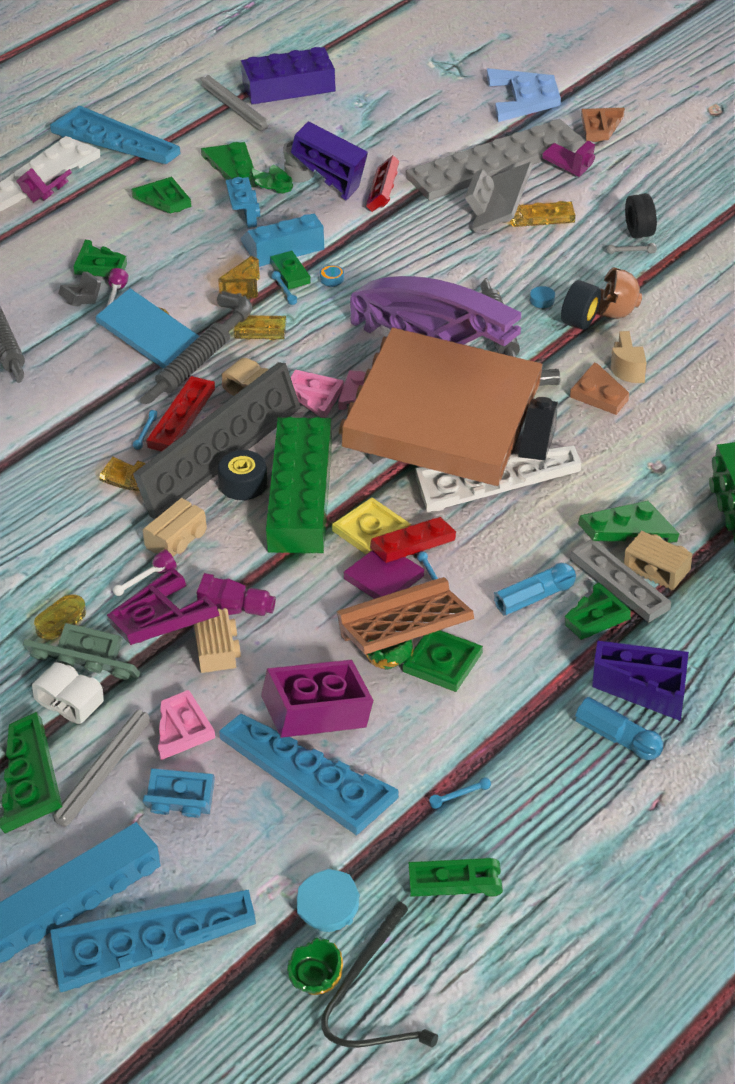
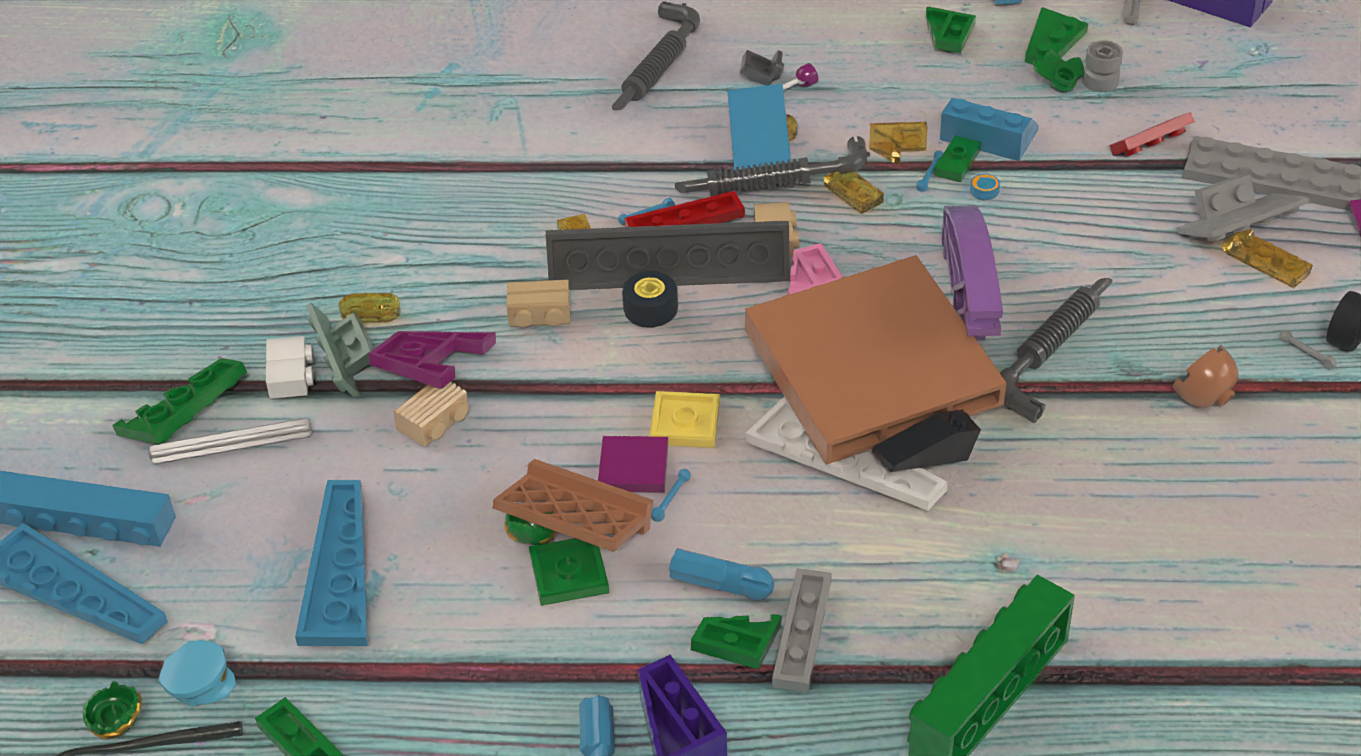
camera: 50 degrees right, 0 degrees up
green wing [73,239,127,277] -> none
hinge [113,549,177,596] -> none
dark azure bracket [143,768,215,818] -> none
bright pink wing [158,690,215,760] -> none
magenta piece [197,573,276,616] -> none
dark azure bracket [226,177,260,228] -> none
magenta brick [261,660,374,738] -> none
green brick [266,417,332,553] -> none
dark purple wedge [291,121,368,201] -> none
red plate [370,517,456,563] -> none
dark azure hinge [429,777,491,809] -> none
dark azure tile [530,286,555,308] -> none
black wheel [561,280,601,330] -> none
nougat wing [570,362,629,415] -> none
green wing [578,500,680,542] -> none
tan brick [611,331,646,383] -> none
tan brick [624,531,693,590] -> none

